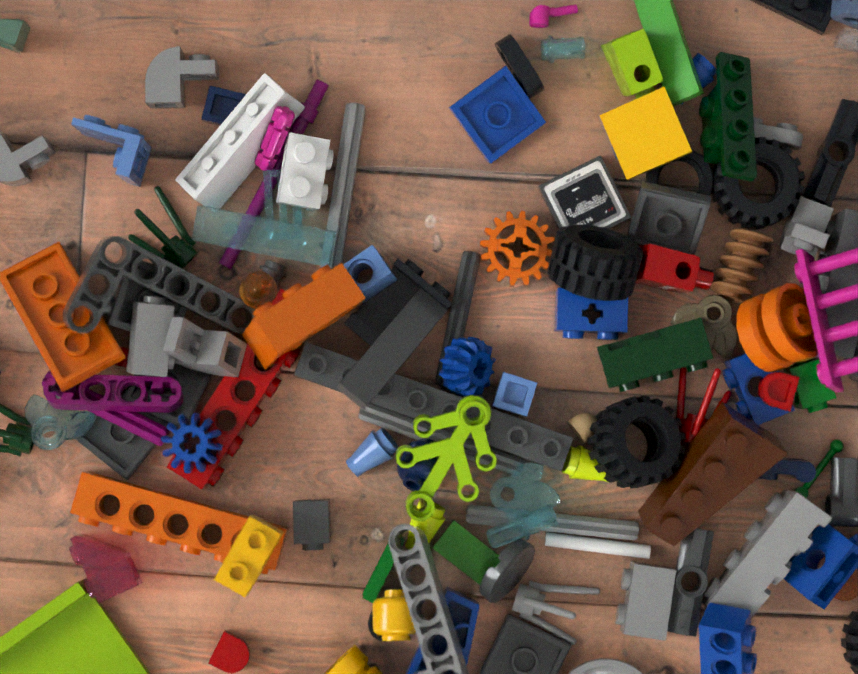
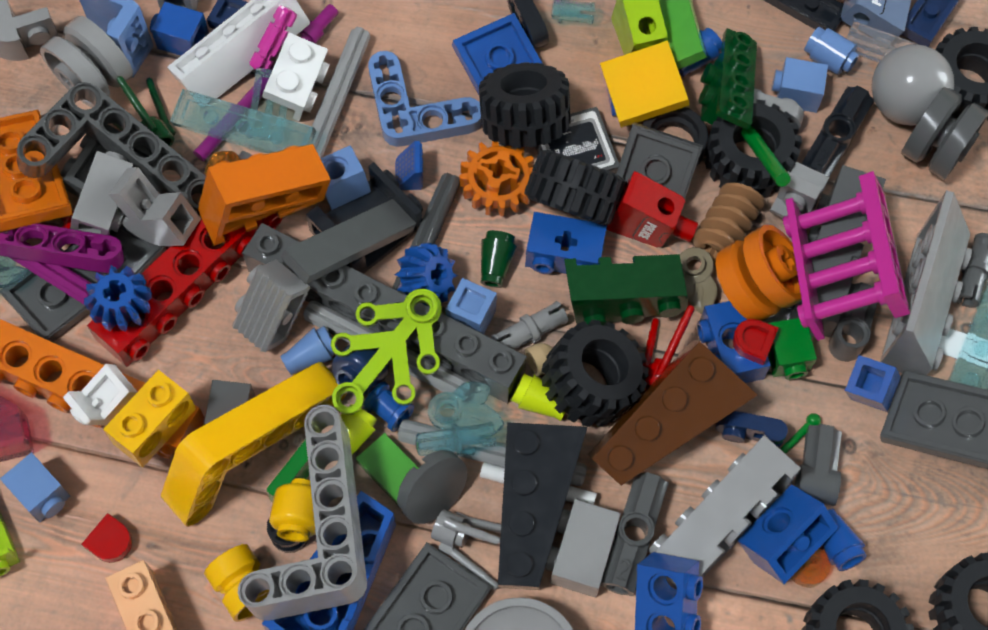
camera: 10 degrees right, 20 degrees down
none -> medium blue brick [0,452,71,523]
none -> light grey wheel [40,16,133,108]
none -> white bracket [63,364,137,425]
none -> blue brick [150,2,209,56]
none -> yellow beam [161,362,347,527]
none -> light grey brick [232,259,311,352]
none -> blue bush [363,381,415,432]
none -> medium blue beam [368,51,482,147]
none -> blue slope [395,141,423,190]
none -> black tyre [479,62,571,148]
none -> dark green cone [480,230,517,288]
none -> light grey pin [491,301,568,350]
none -> black wedge [498,422,587,590]
none -> green bar [741,126,790,187]
none -> medium blue brick [771,57,828,113]
none -> medium blue brick [804,27,859,75]

